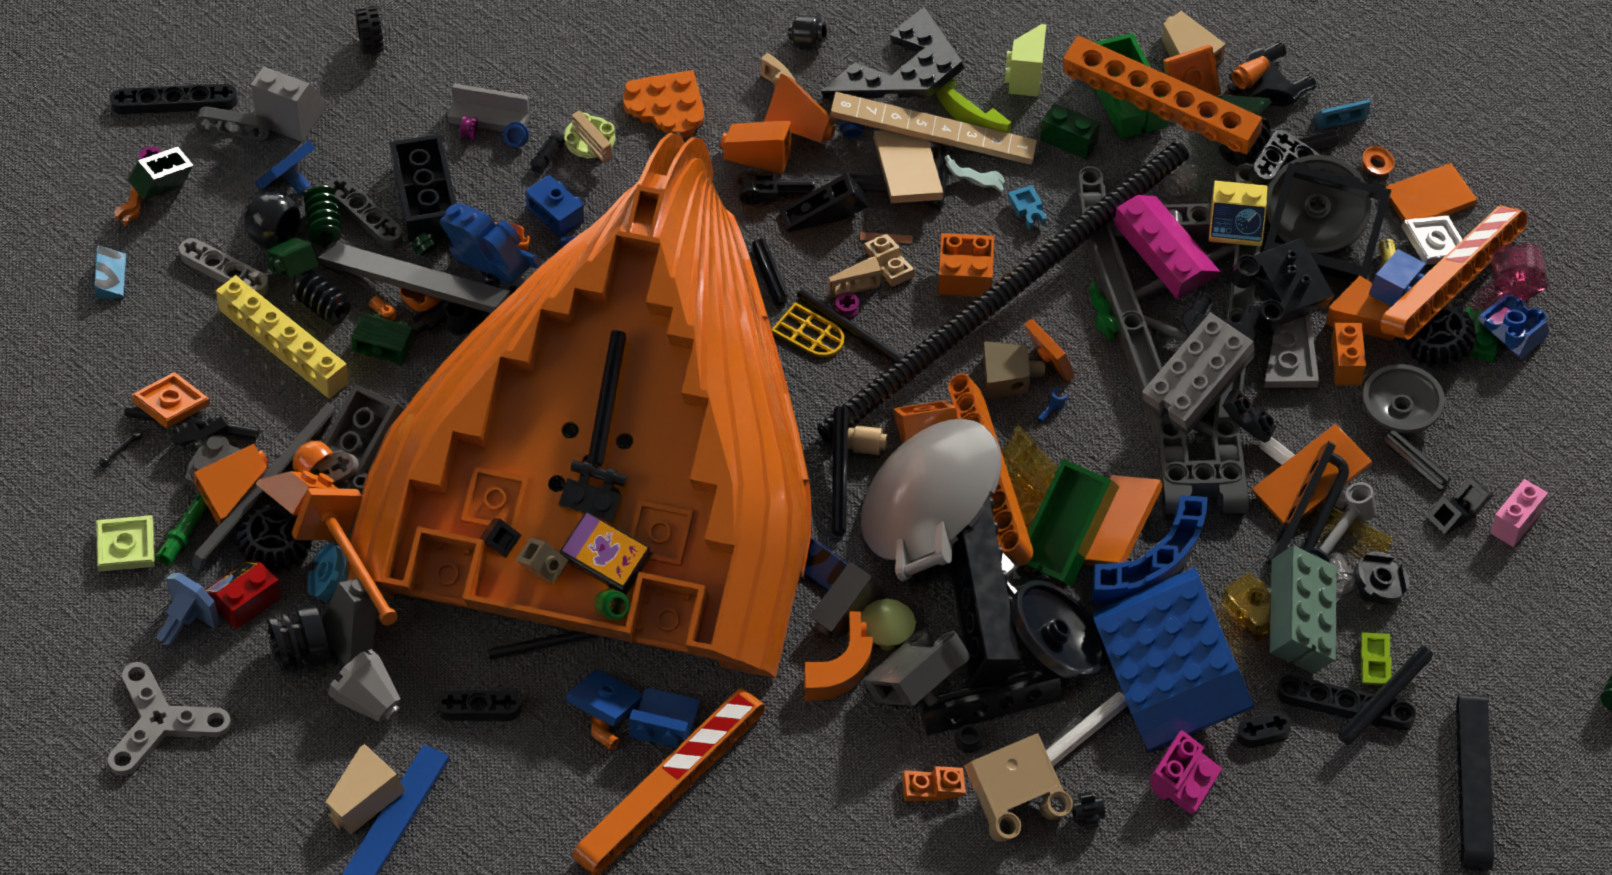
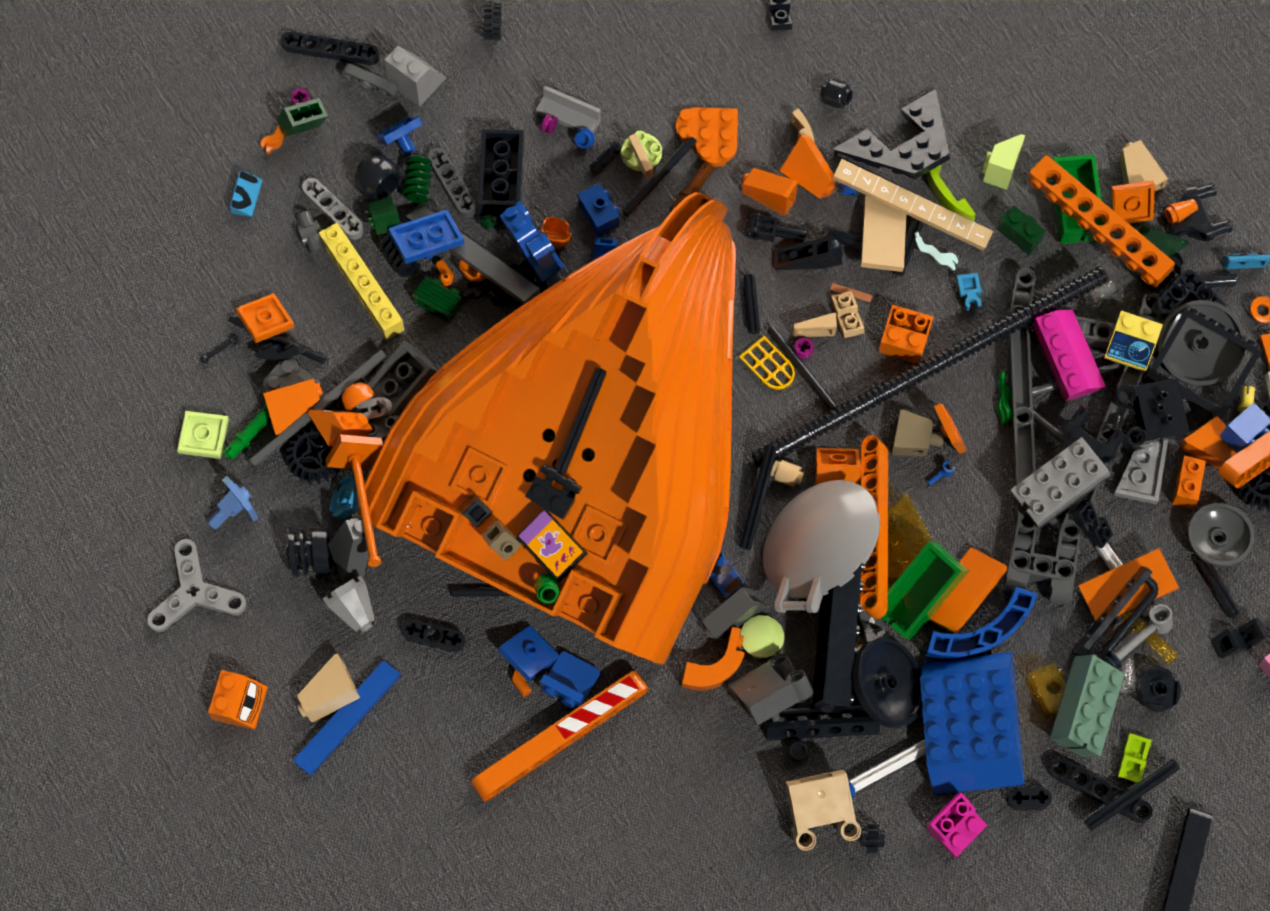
camera: 15 degrees right, 15 degrees up
red slope [205,561,281,630] -> none
orange slope [901,766,966,802] -> none
none -> orange slope [208,670,268,730]
none -> dark grey axle [297,211,324,255]
none -> blue plate [389,210,464,264]
none -> black piece [622,136,697,217]

